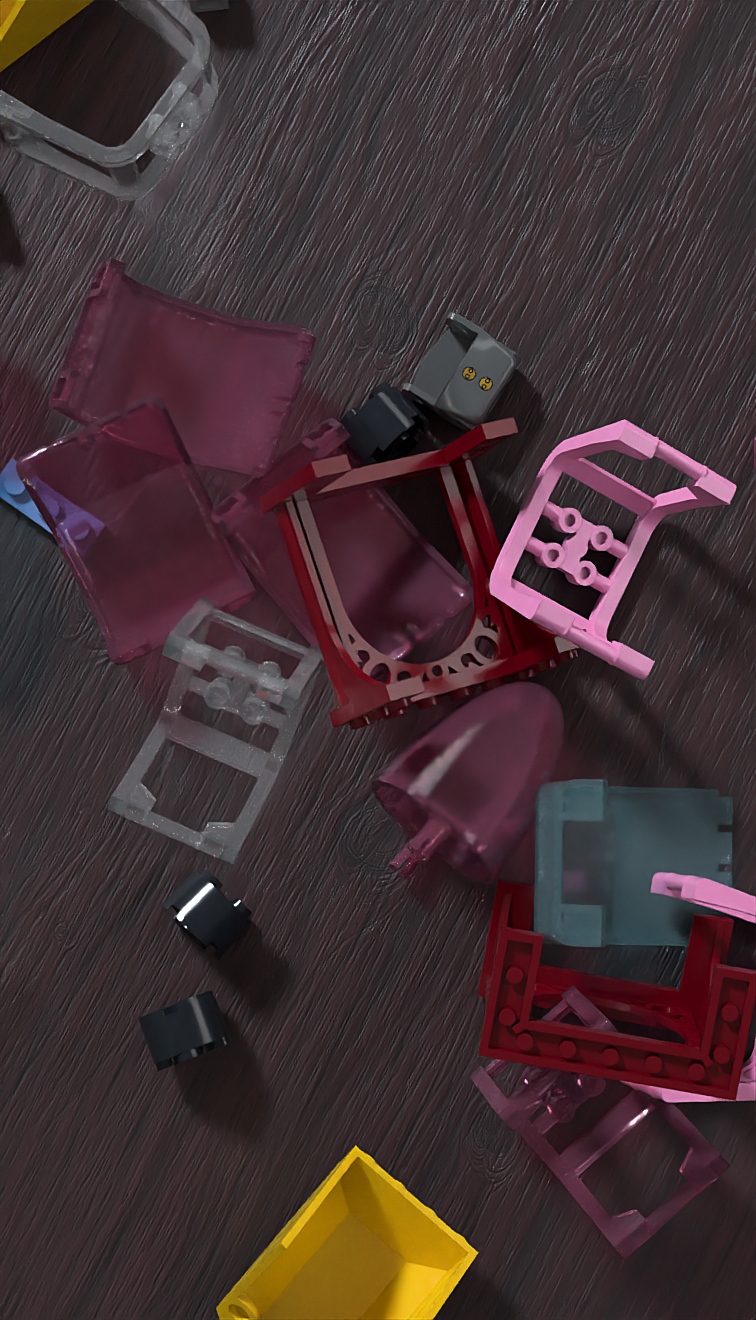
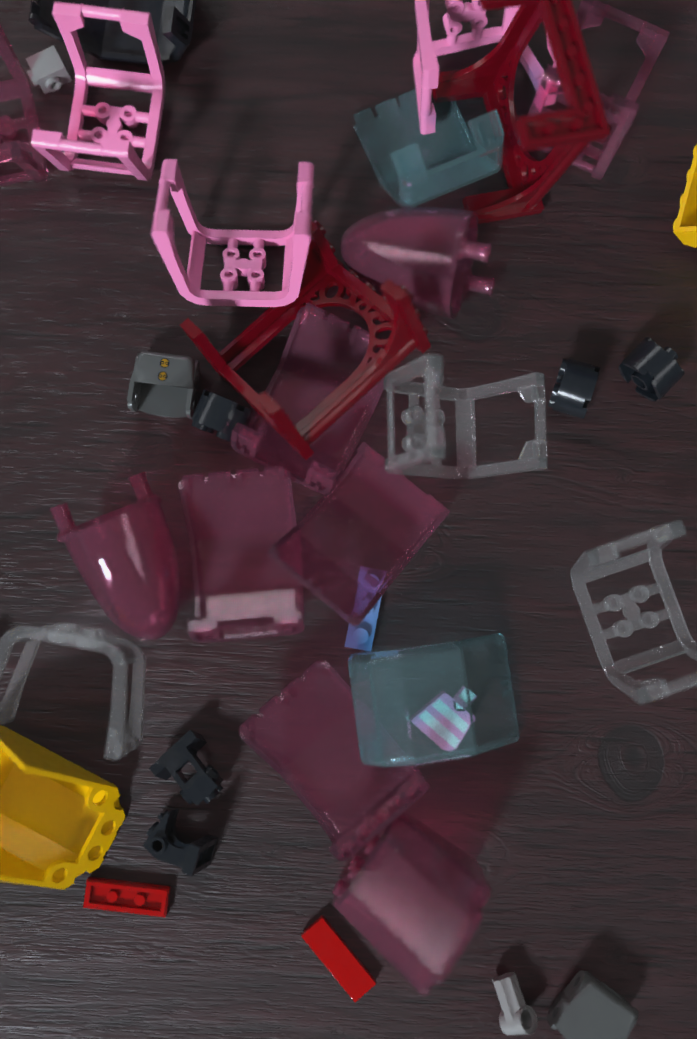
camera: 115 degrees left, 0 degrees up
none -> clear pink windscreen [49,471,181,641]

